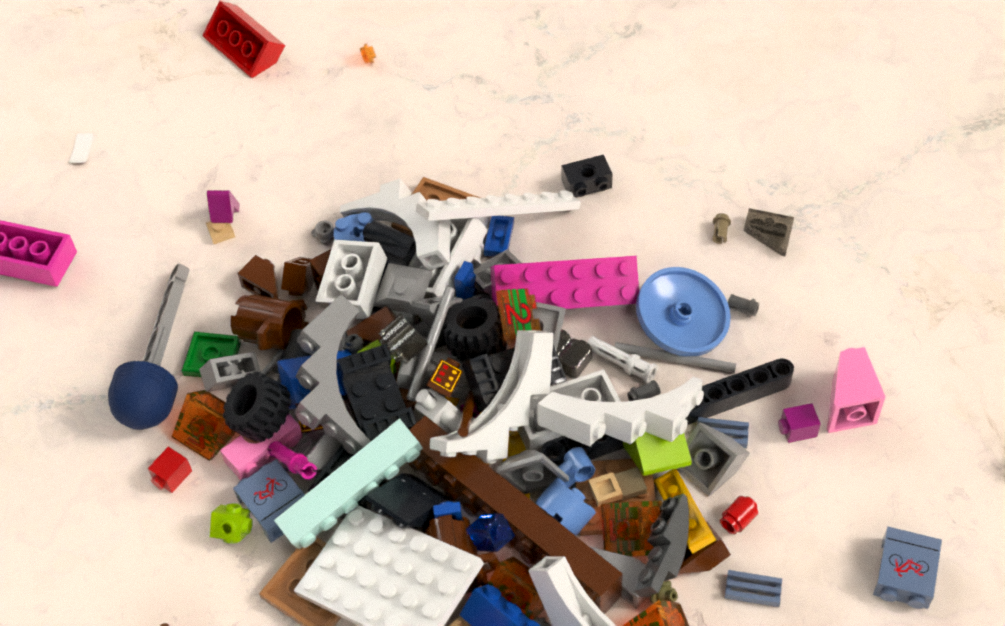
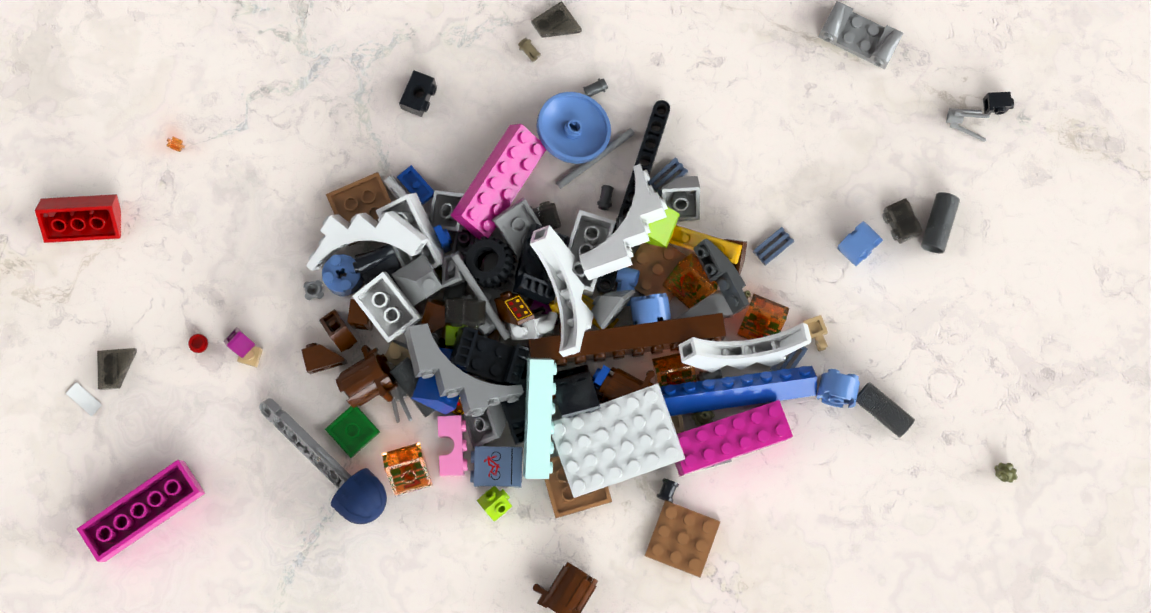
camera: 55 degrees left, 25 degrees up
red brick [147,446,192,493] -> none
light grey brick [199,352,261,392] -> none
black tyre [223,372,291,442] -> none
dark pink pin [268,441,317,479] -> none
white plate [415,190,581,221] -> none
reddish brown bar [458,391,475,437] -> none
clear blue brick [466,513,515,552] -> none
slope [496,288,541,345] -> none
white pin [586,336,658,384] -> none
tan plate [588,472,623,507] -> none
dark tan tile [614,467,647,501] -> none
red brick [720,496,758,535] -> none
magenta brick [778,403,821,443] -> none
bright pink slope [827,347,886,433] -> none
sand blue panel [873,526,942,609] -> none
none -> clear smoke wing [97,348,137,390]
none -> red plate [188,334,208,353]

